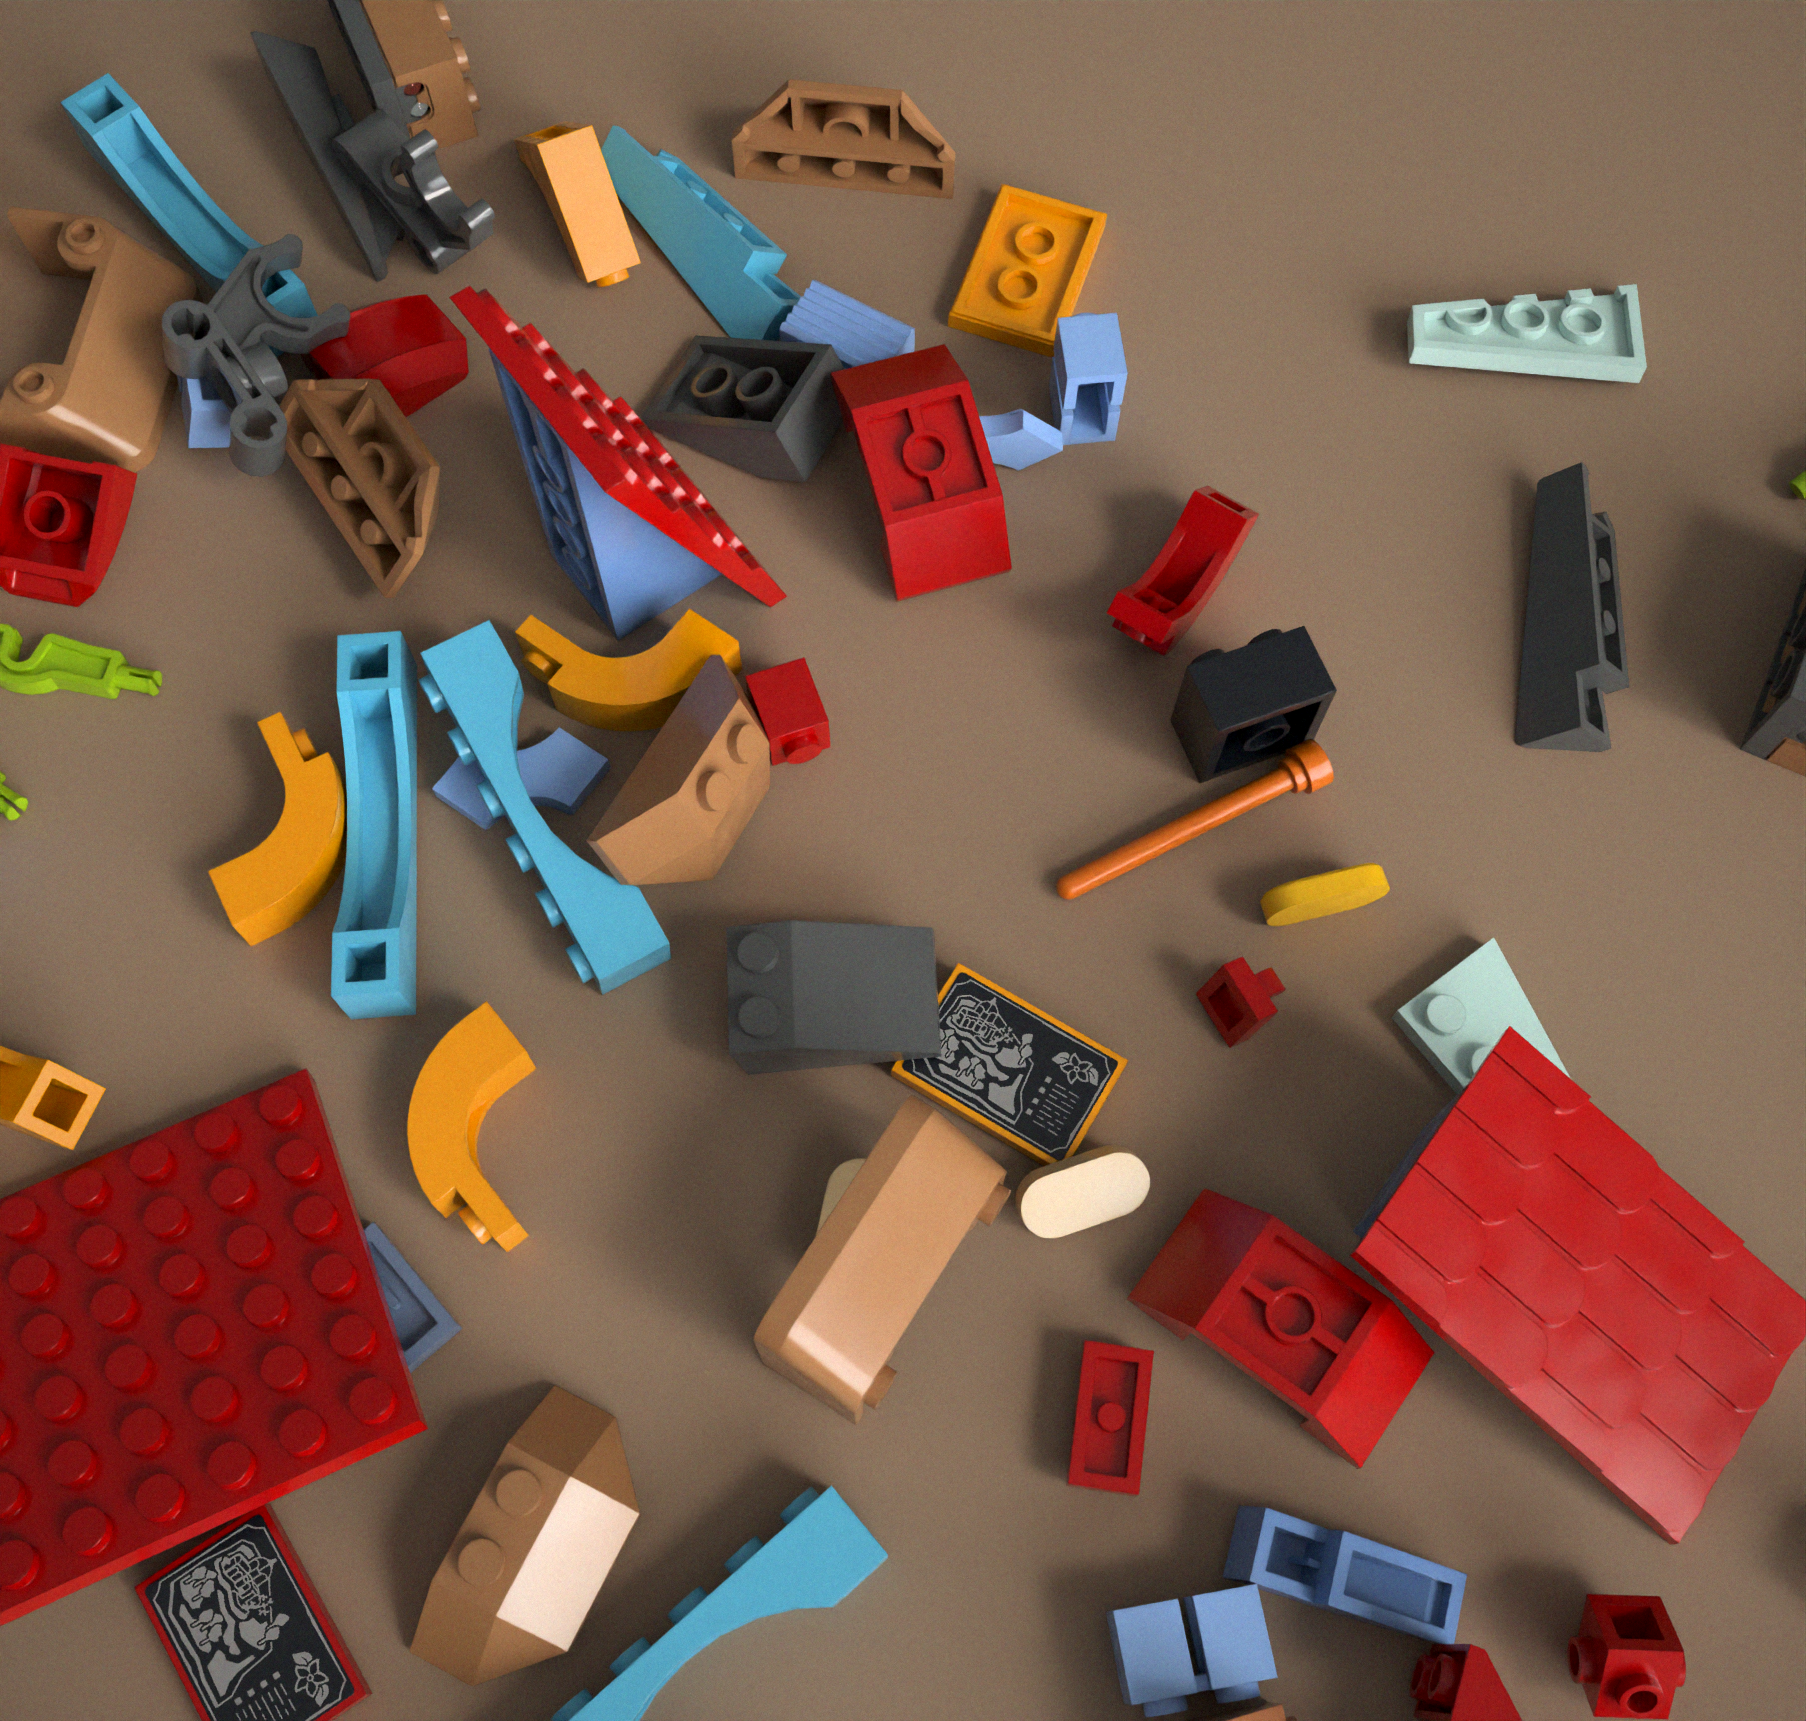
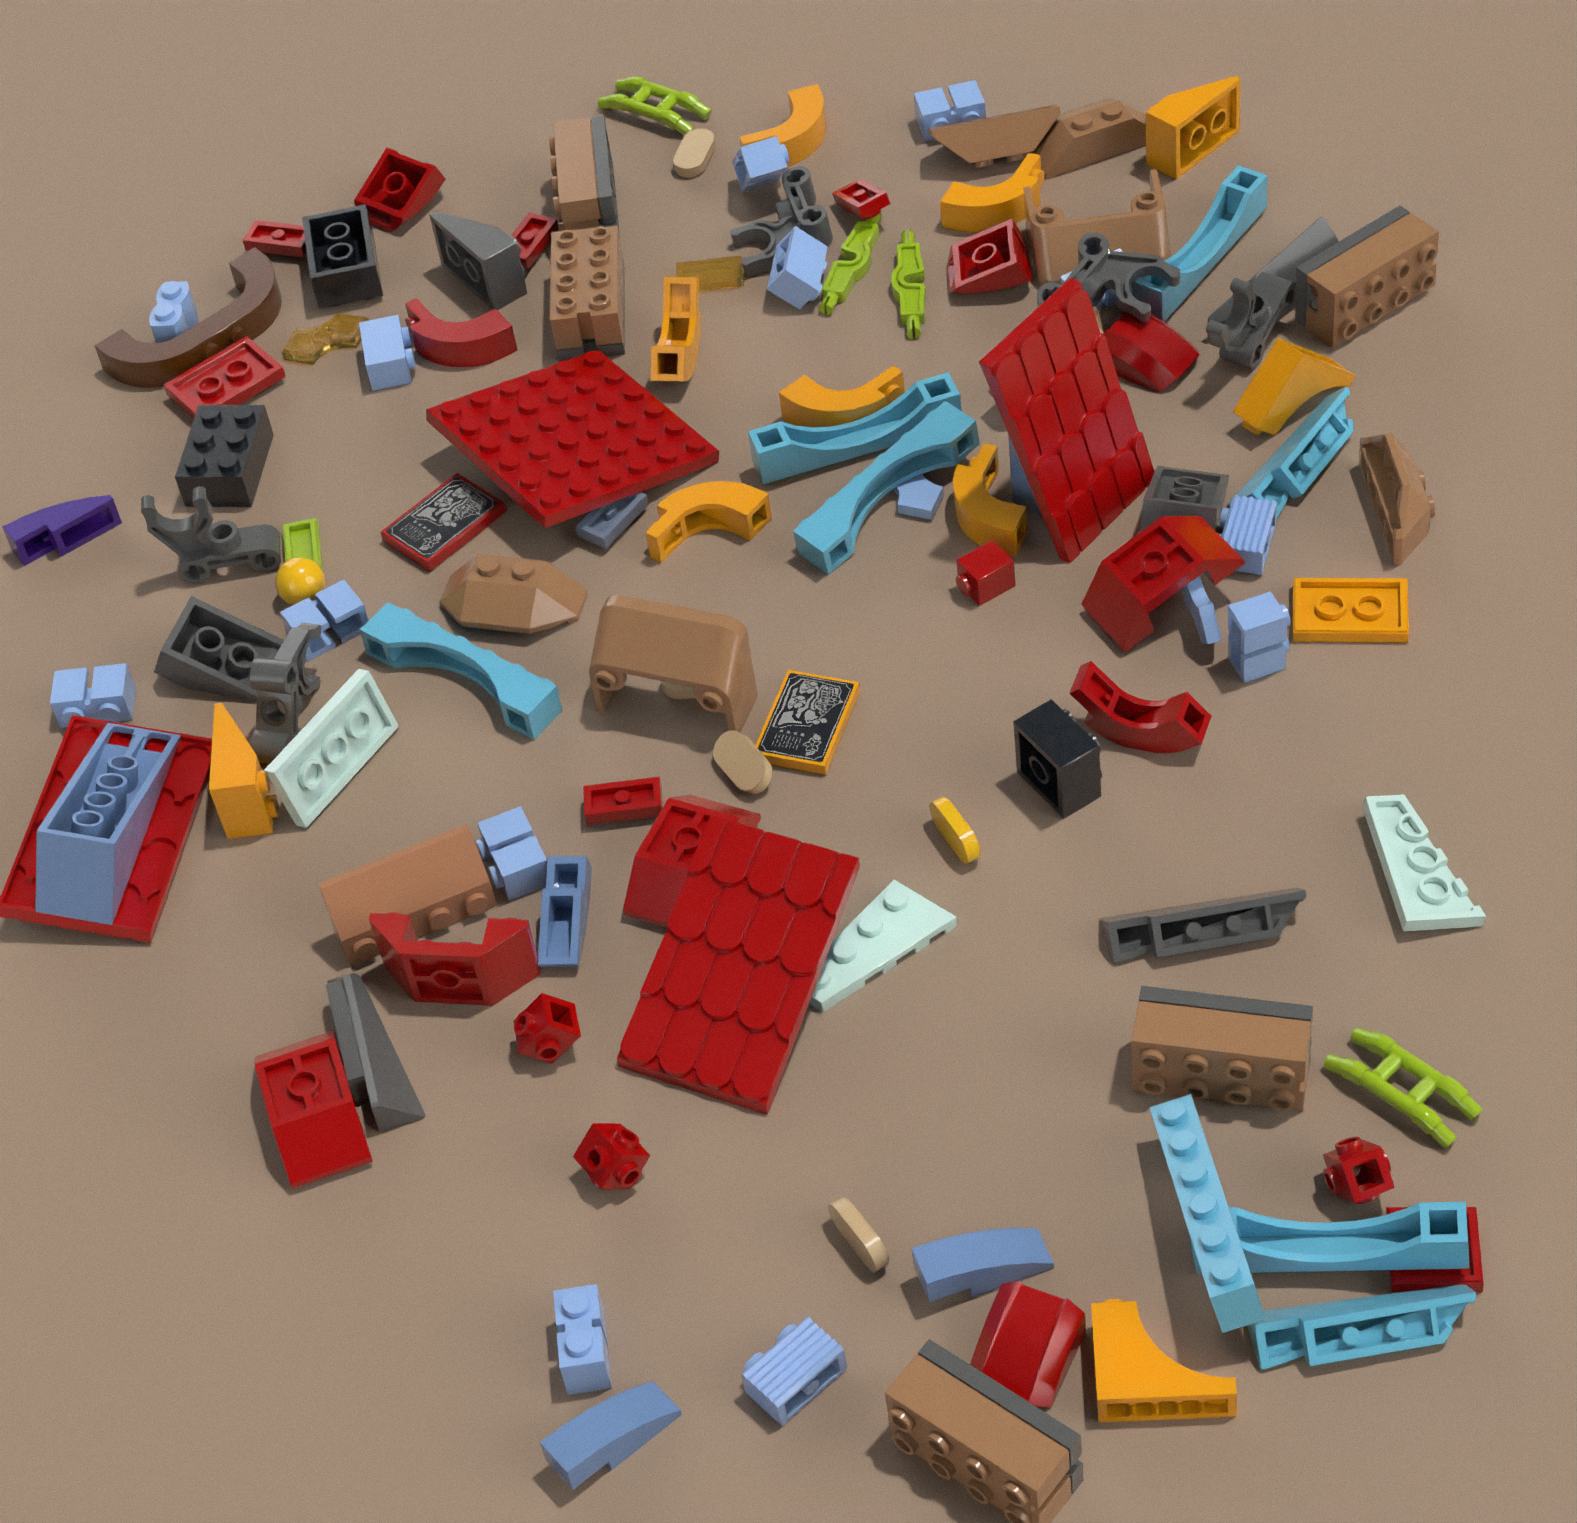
camera: 85 degrees right, 20 degrees down
medium nougat wedge [587,654,770,885] -> none
dark grey slope [726,920,942,1075] -> none
orange piece [1056,738,1334,900] -> none
red tile [1195,956,1286,1048] -> none

